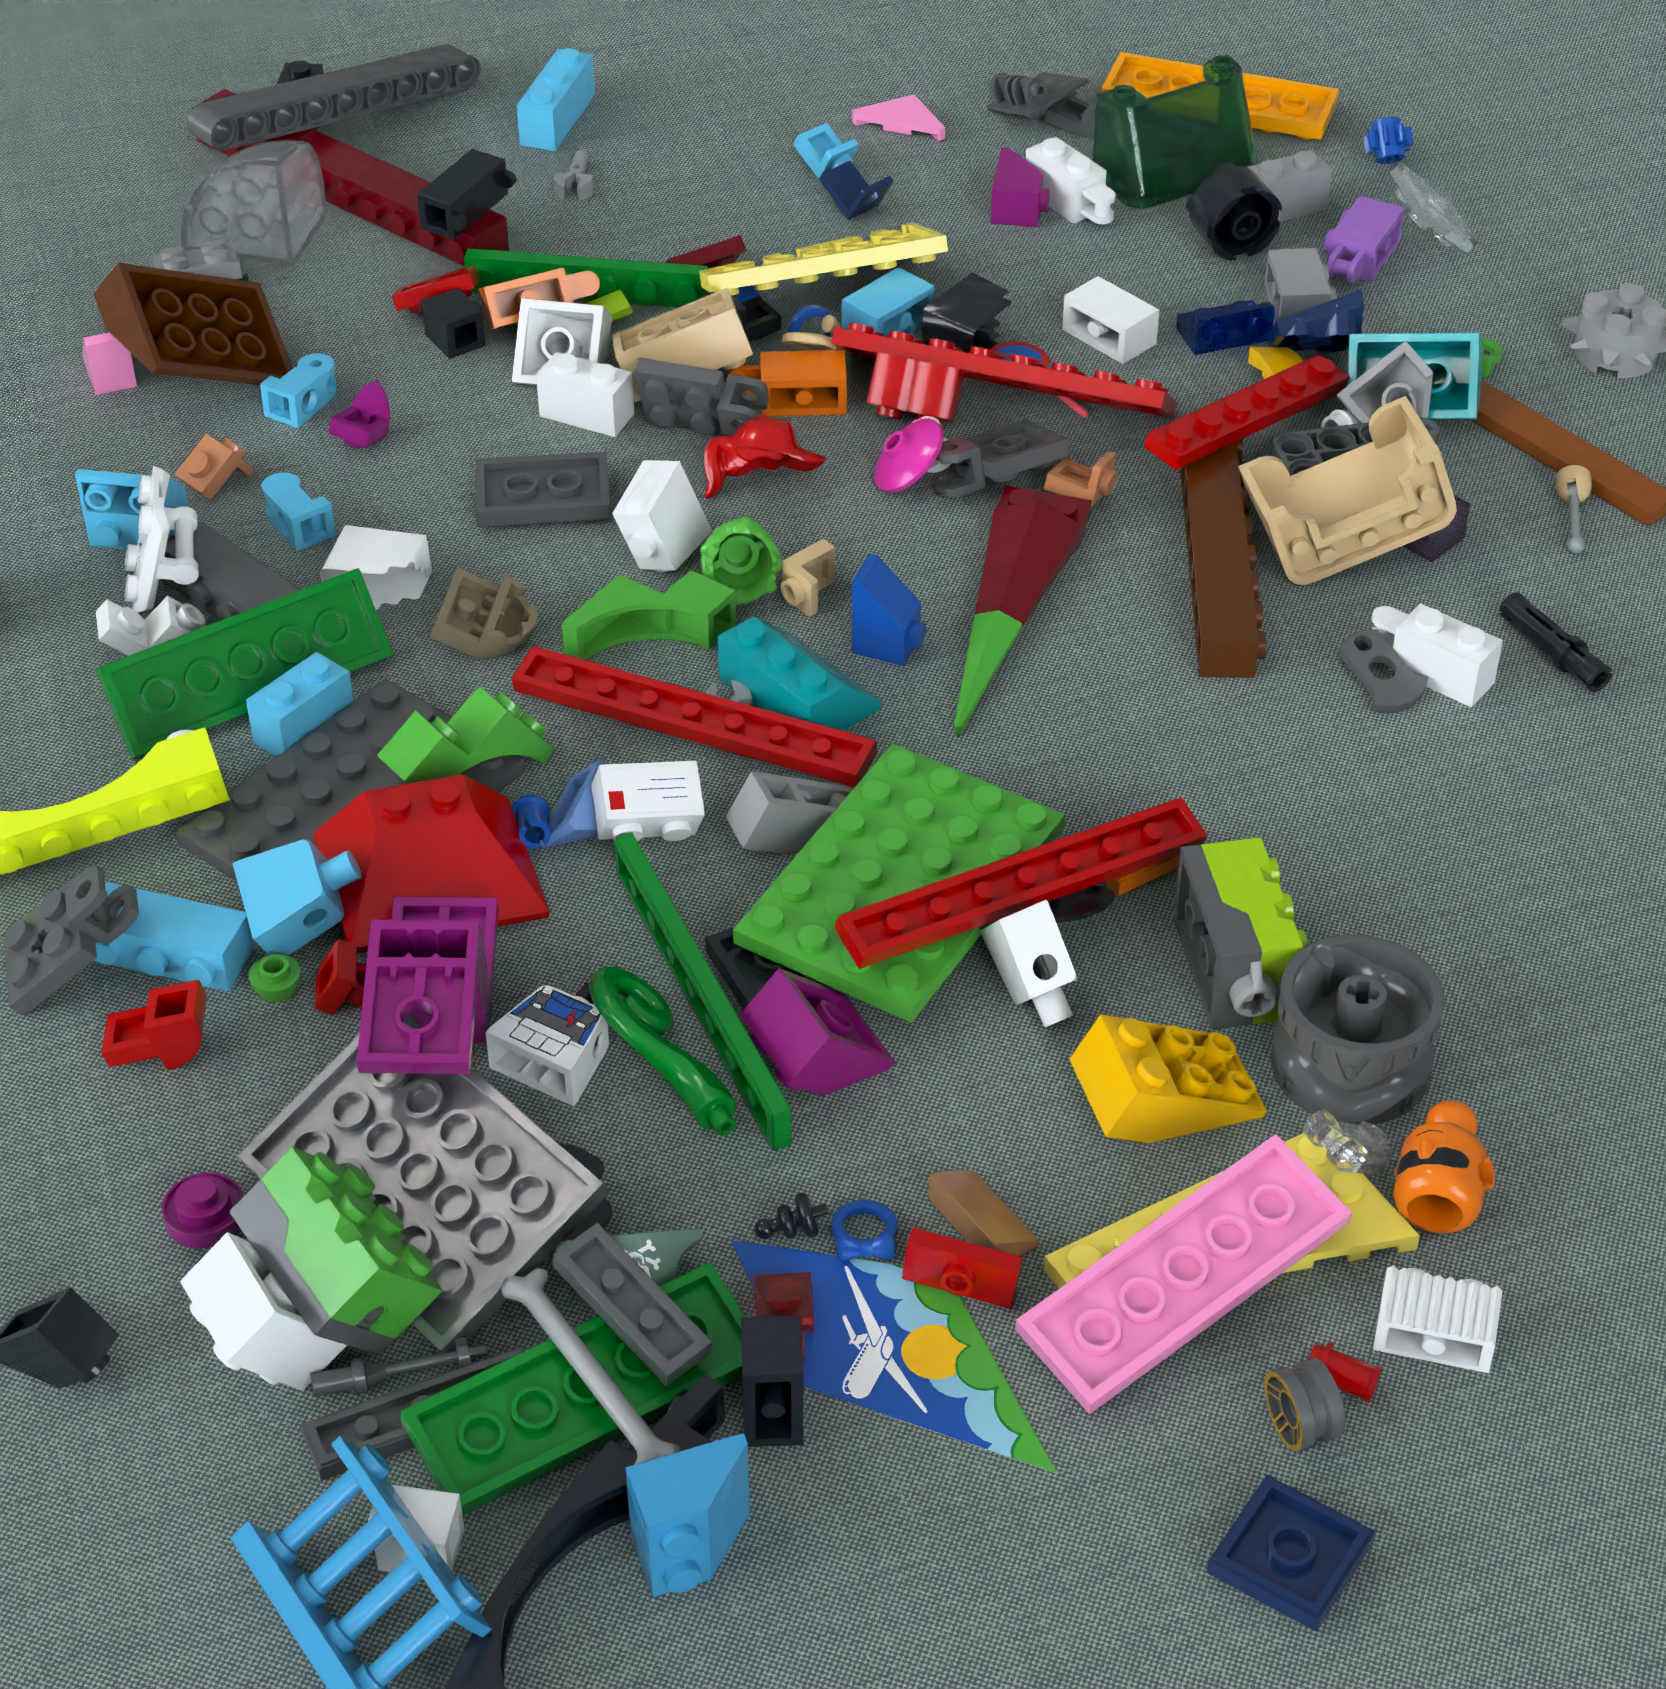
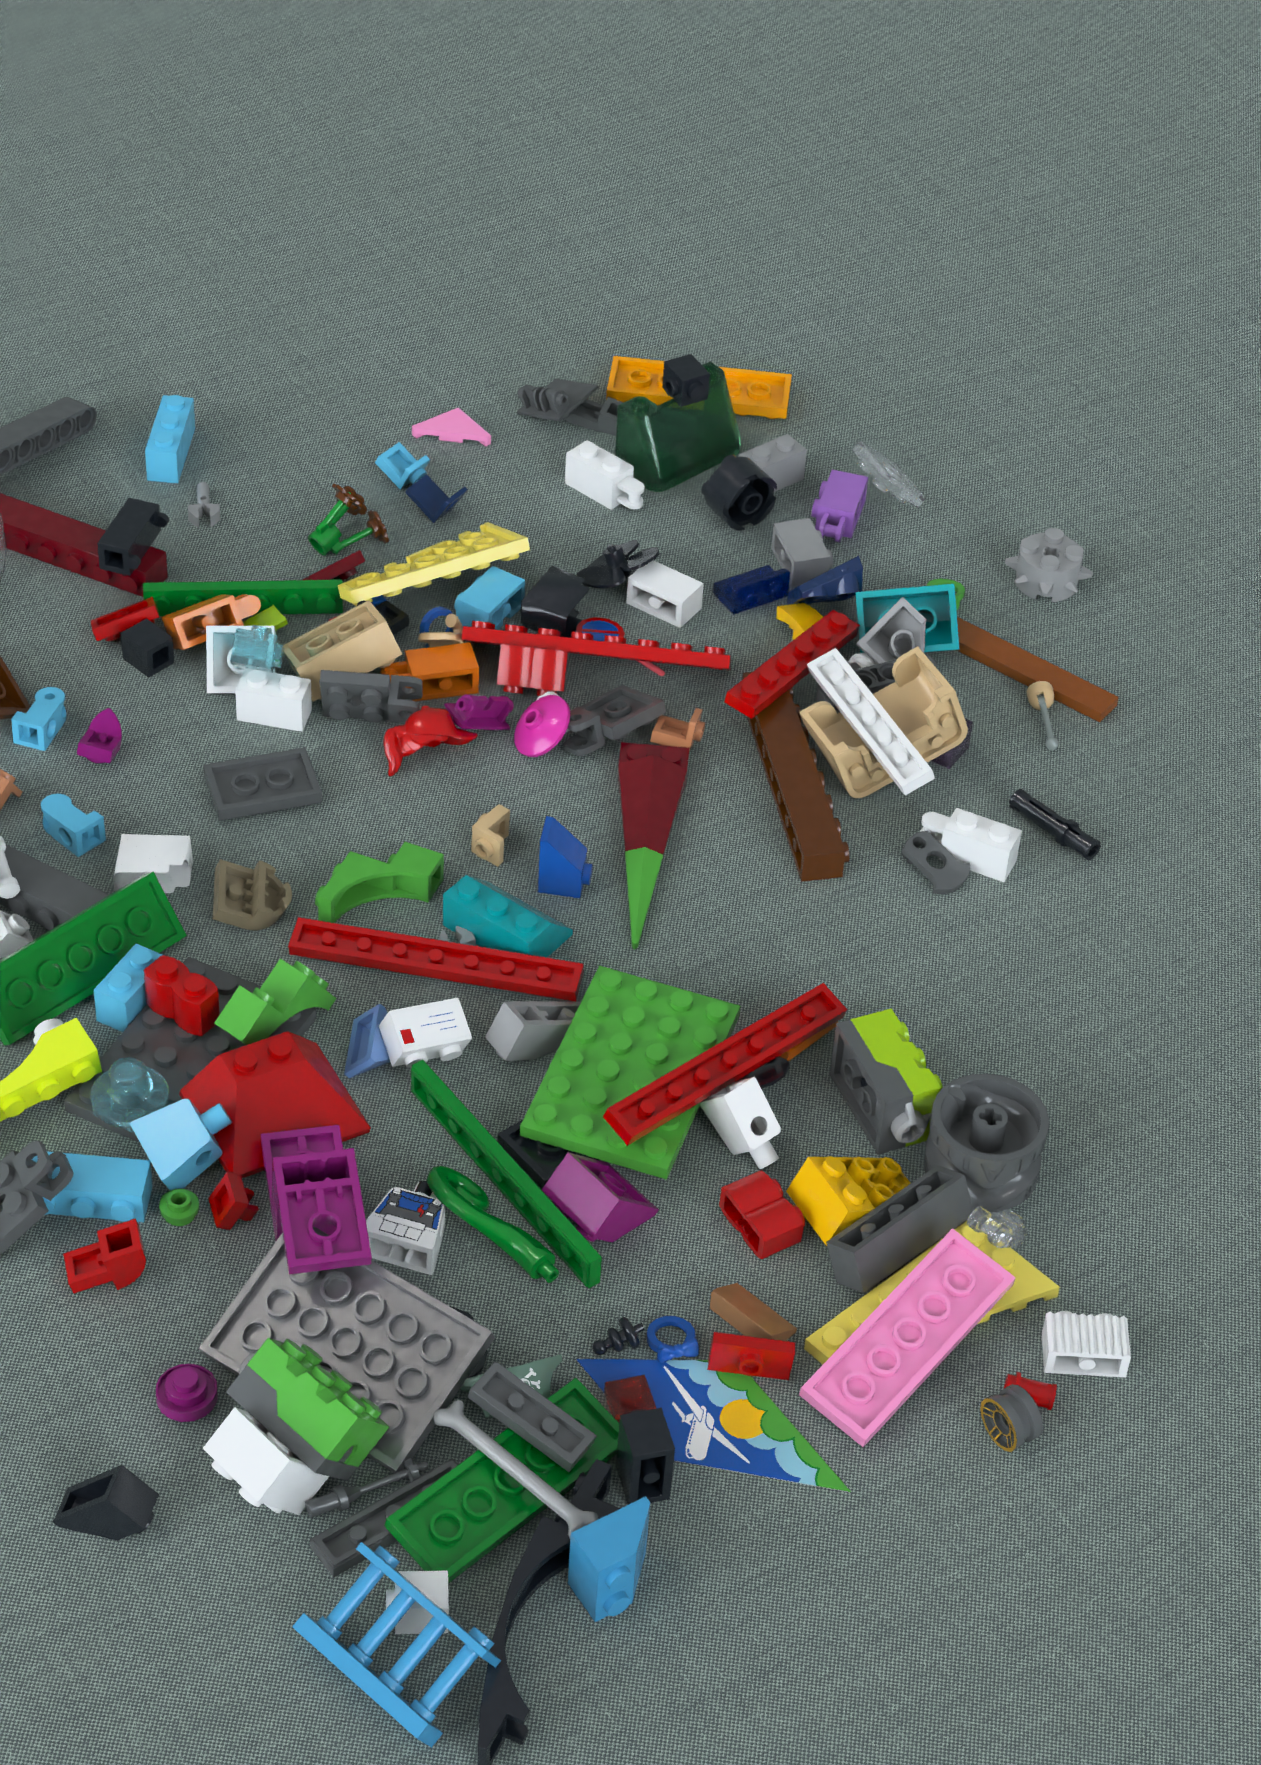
camera: 15 degrees left, 0 degrees up
blue pin [512,794,551,849] -> none
white torso [612,460,712,573] -> none
bright green hair [700,515,782,607] -> none
magenta slope [991,148,1050,227] -> none
dark blue plate [1207,1475,1375,1632] -> none
blue gear [1363,117,1414,164] -> none
orange piece [1392,1100,1495,1234] -> none
none -> clear light blue plate [90,1057,169,1133]
none -> red brick [144,955,220,1036]
none -> clear light blue brick [230,625,284,673]
none -> plant [308,484,389,555]
none -> magenta hinge [444,694,514,730]
none -> black piece [577,540,660,588]
none -> black brick [662,354,710,407]
none -> red brick [719,1170,805,1259]
none -> white plate [807,648,935,795]
none -> dark grey brick [826,1165,974,1293]

